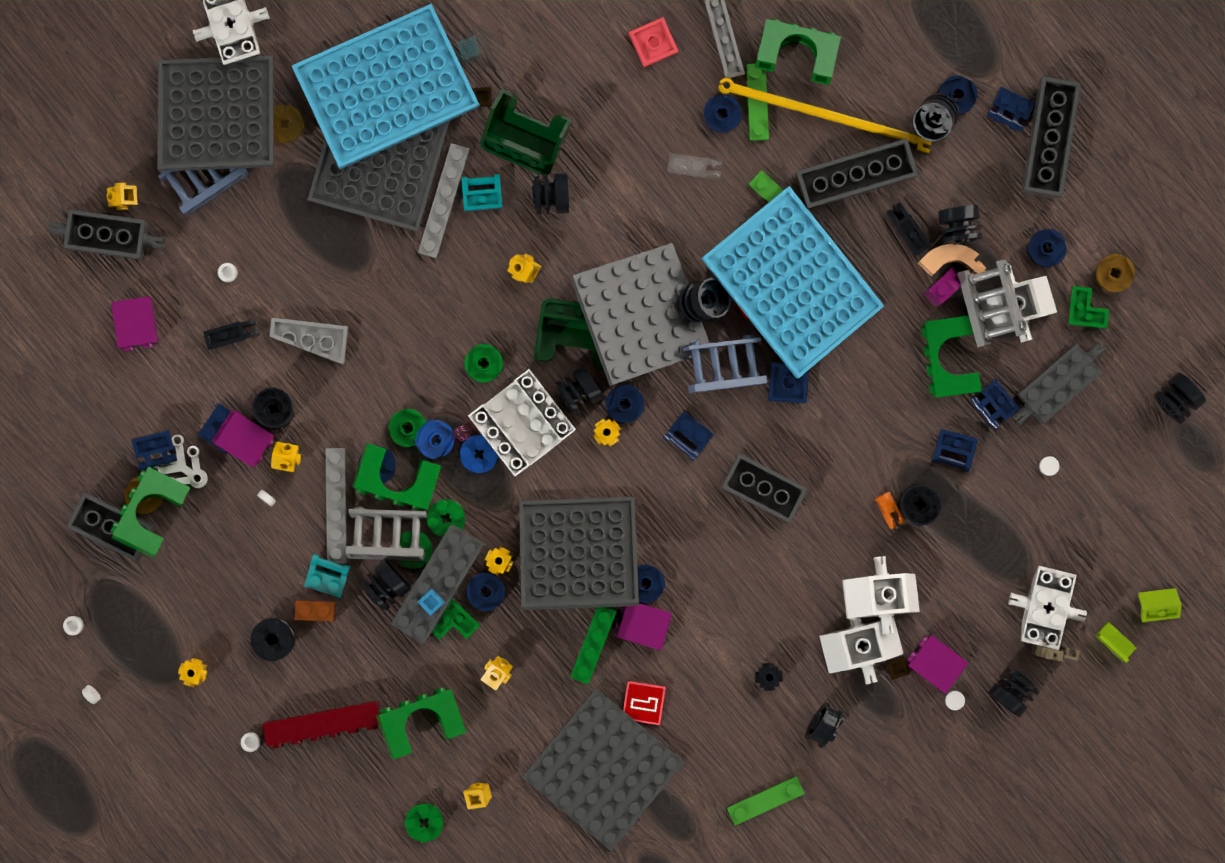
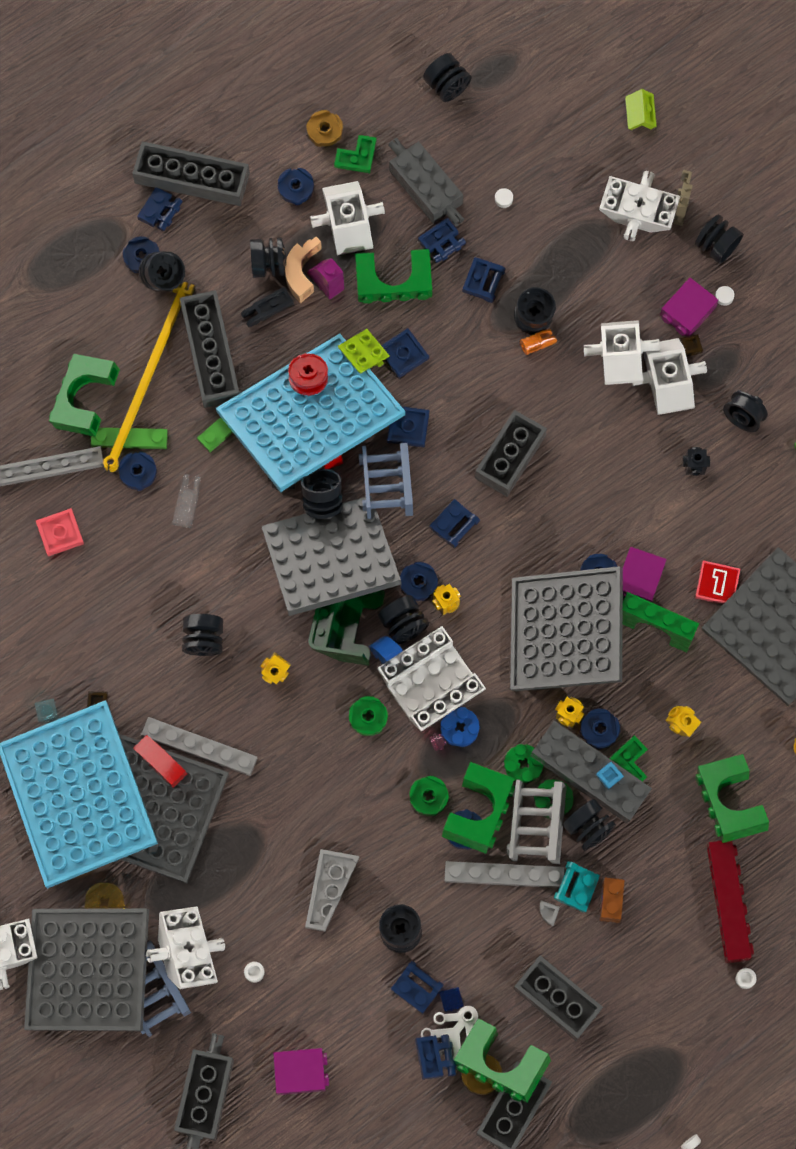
camera: 85 degrees left, 15 degrees down
yellow brick [107,183,138,211] -> none
yellow brick [178,658,208,687] -> none
black hinge [203,319,260,350] -> none
magenta brick [212,409,274,467] -> none
black wheel [251,618,295,661] -> none
white tile [257,490,276,507] -> none
yellow brick [271,441,301,472] -> none
blue plate [415,419,454,459] -> none
teal plate [462,174,503,211] -> none
dark green windscreen [480,89,572,175] -> none
light grey fence [957,260,1027,347] -> none
lime panel [1094,621,1137,663] -> none
none -> slope [133,735,187,788]
none -> white slope [146,907,225,989]
none -> red wheel [288,353,328,396]
none -> lime hinge [338,329,390,374]
none -> blue slope [368,636,403,664]
none -> dark blue plate [381,328,429,379]
none -> clear blue tile [439,987,464,1012]
none -> dark grey brick [514,956,603,1041]
none -> light grey tile [540,901,560,926]

